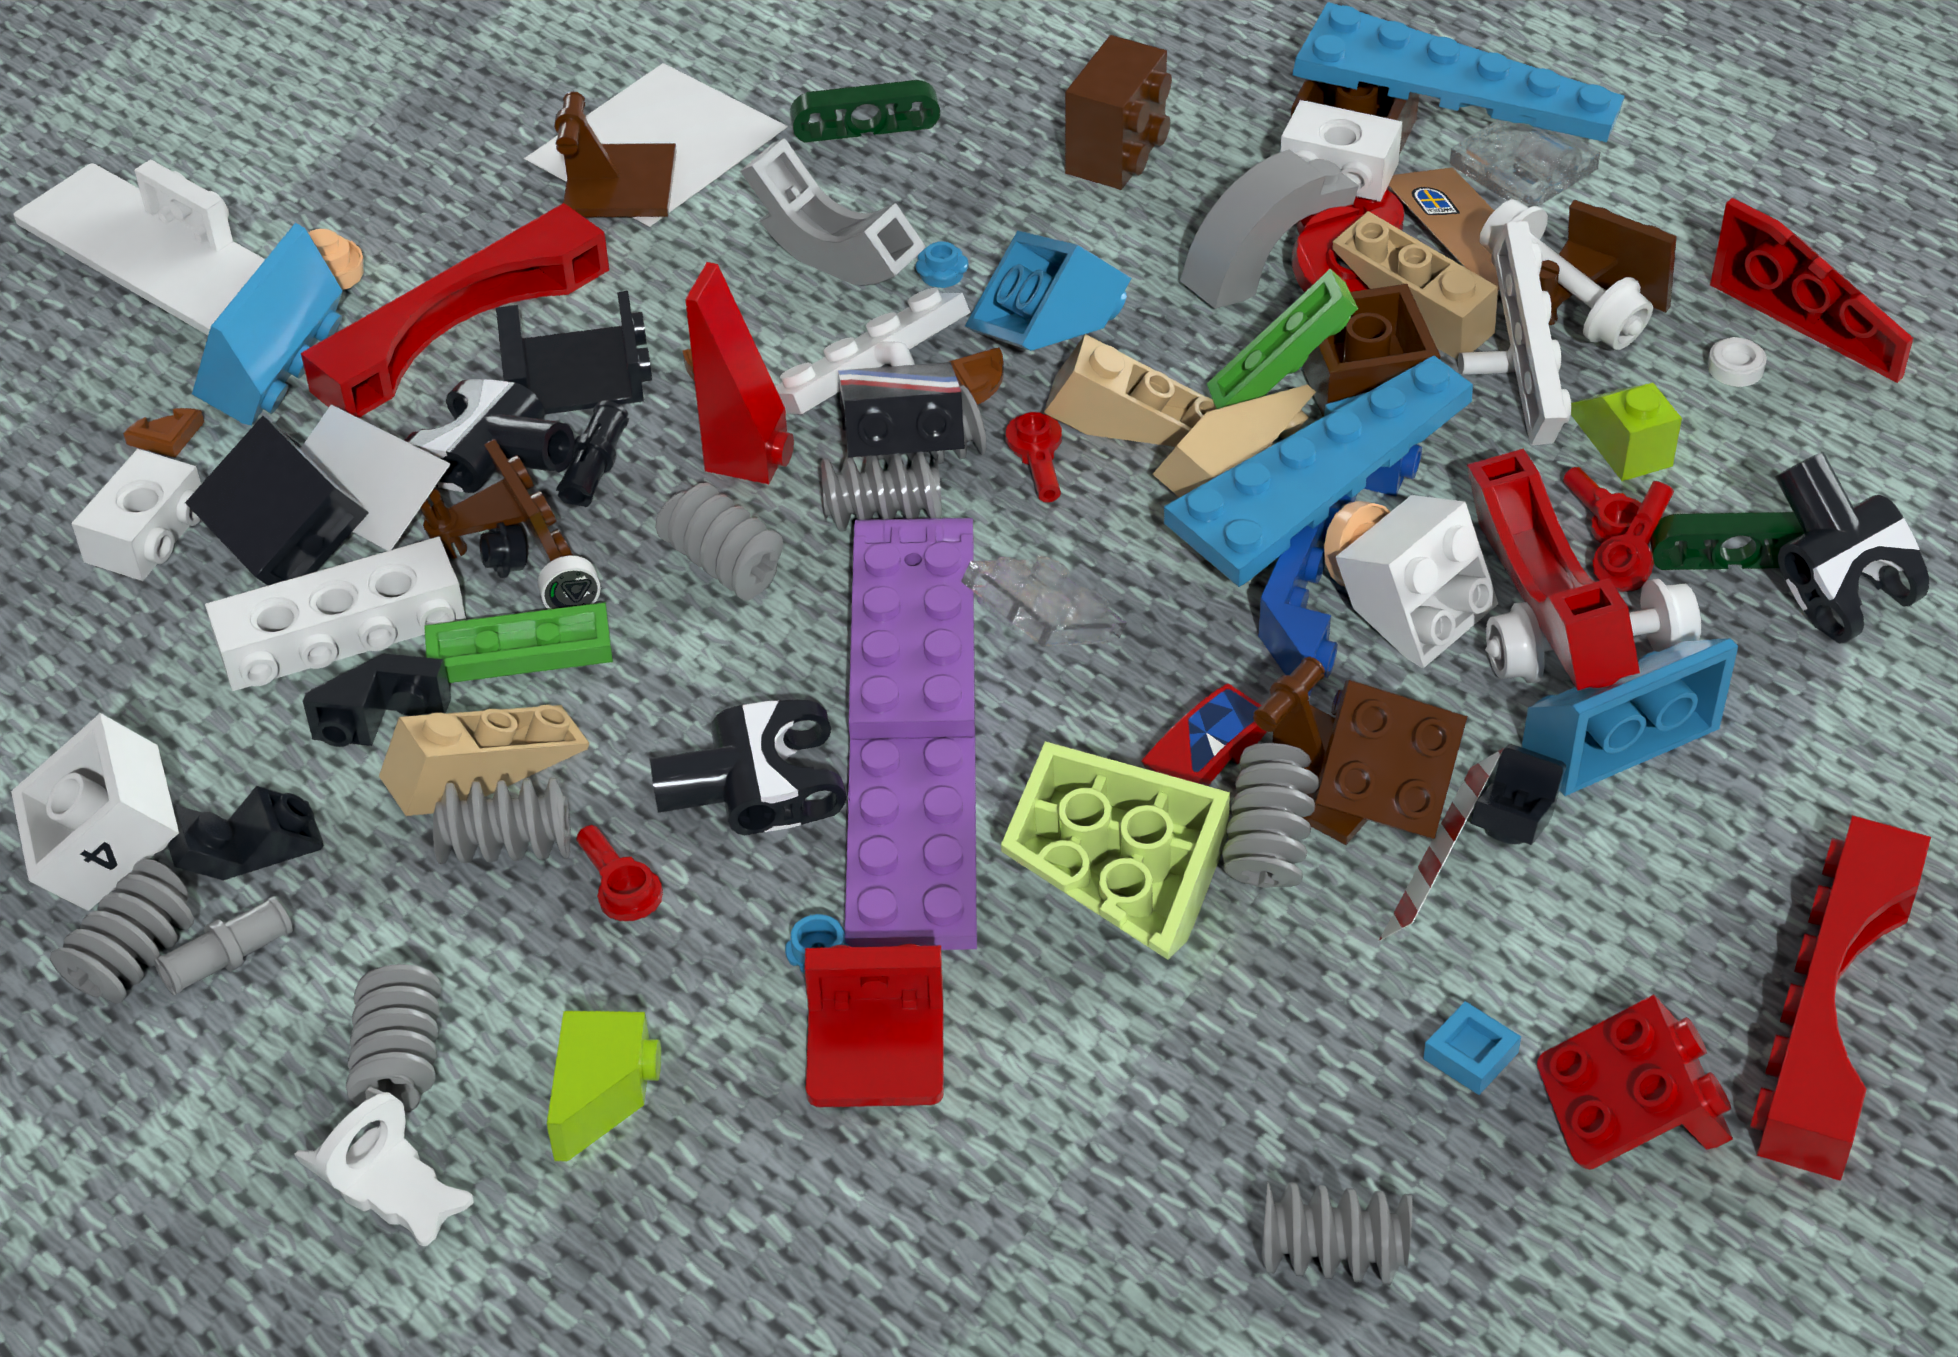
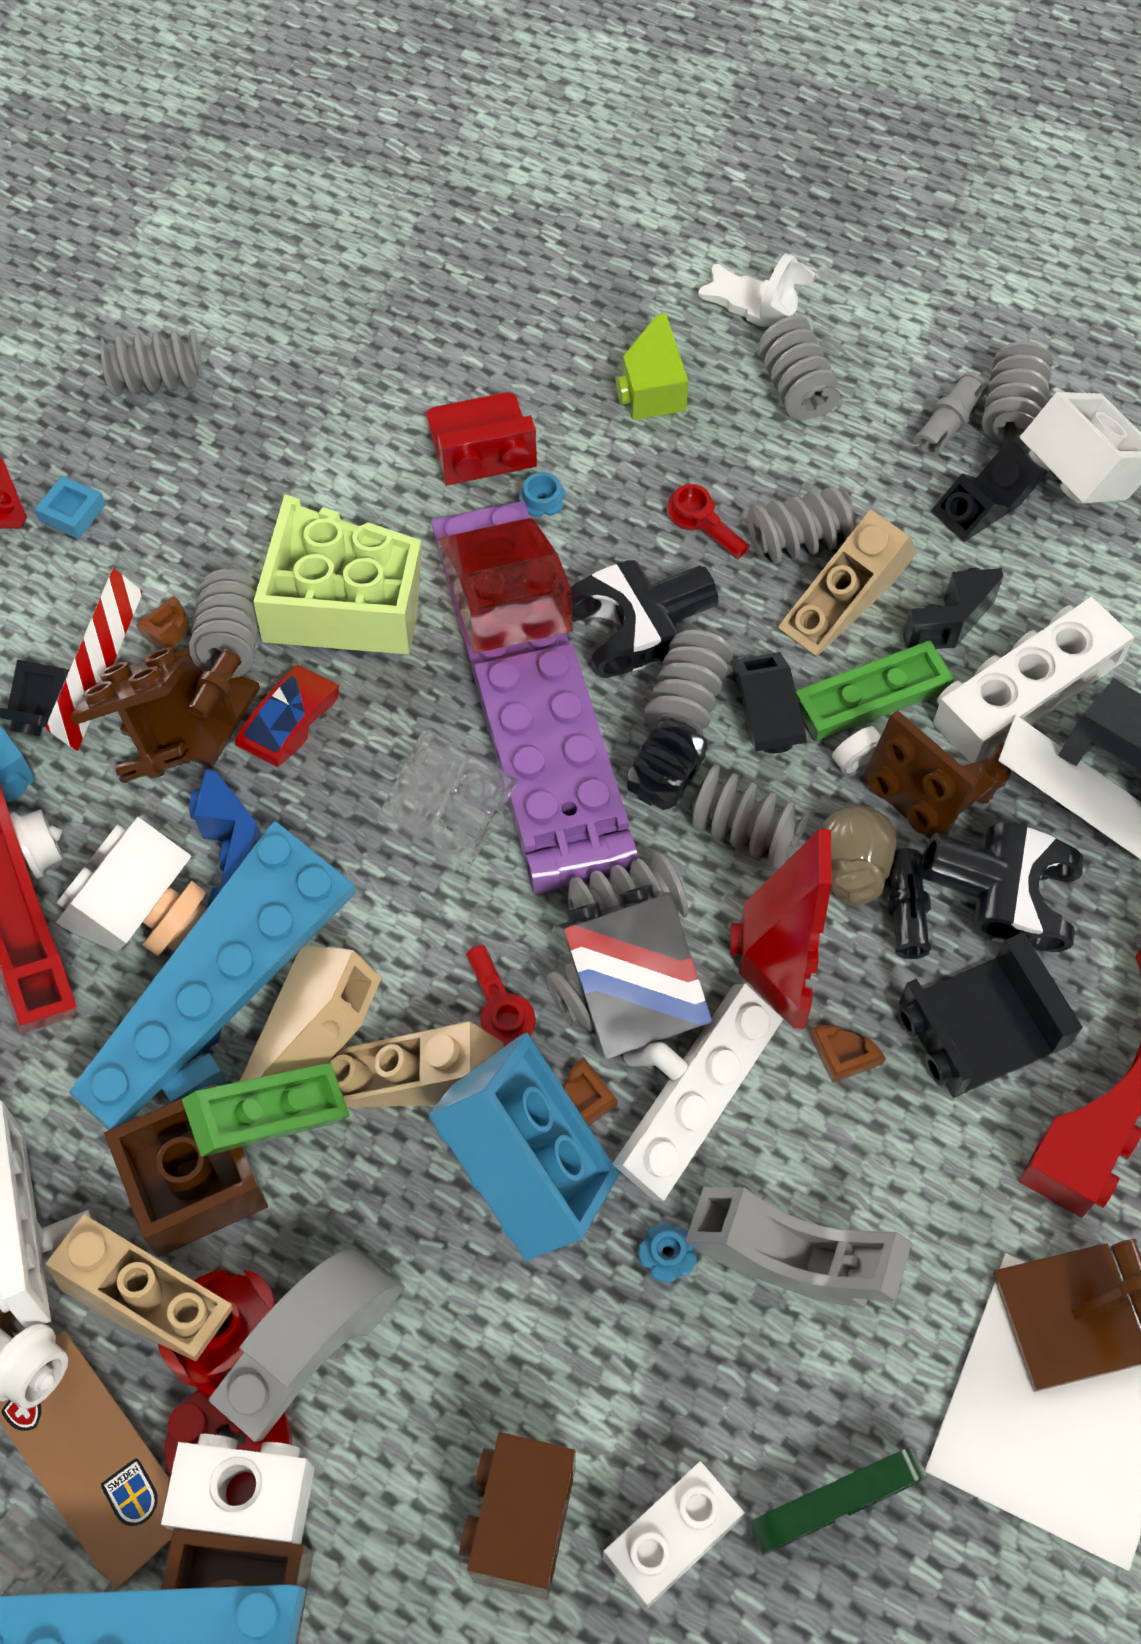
camera: 165 degrees right, 15 degrees up
none -> dark orange tile [136,596,189,649]
none -> clear red slope [438,517,573,654]
none -> white brick [603,1461,745,1611]
none -> black gear [627,719,708,810]
none -> light grey piece [644,630,733,737]
none -> black slope [731,652,807,754]
none -> dark tan hair [821,806,897,906]

